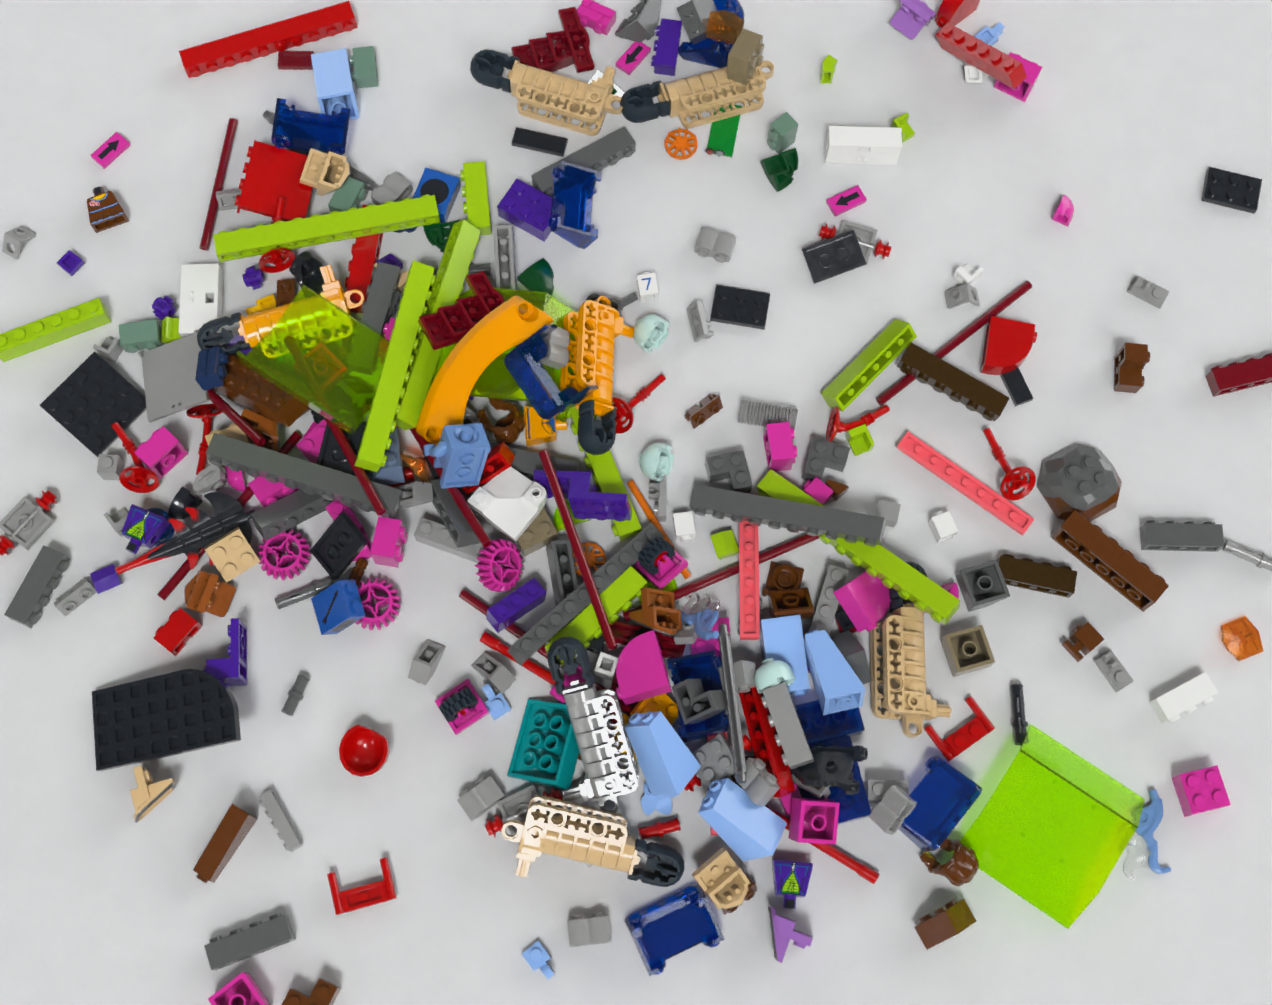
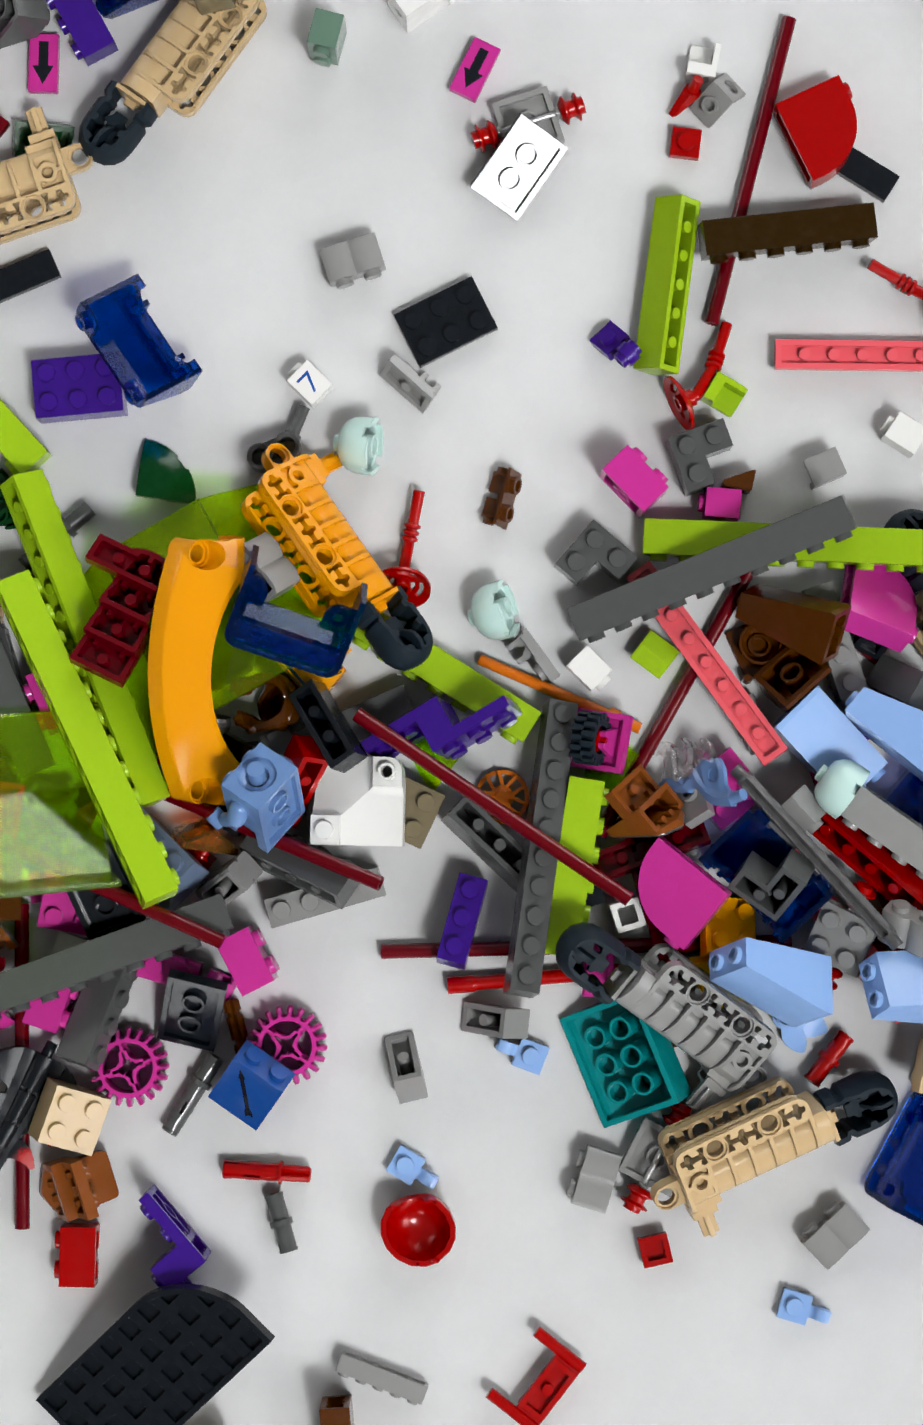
camera: 35 degrees left, 15 degrees up
plate [435,679,490,735] -> none
dark pink gear [475,539,524,592] -> none
light grey brick [493,224,516,301] -> none
dark grey brick [531,126,636,198] -> none
orange wheel [664,127,698,160] -> none
green piece [705,105,742,157] -> none
light grey piece [738,400,798,430] -> none
dark green brick [760,148,798,192] -> none
none -> red axle [222,1159,312,1185]
none -> black brick [288,679,368,773]
none -> light blue plate [385,1144,439,1190]
none -> dark purple plate [590,320,642,368]
none -> red plate [637,1231,673,1269]
none -> red bar [668,75,704,117]
none -> red plate [669,126,702,161]
none -> reddish brown slope [735,584,852,665]

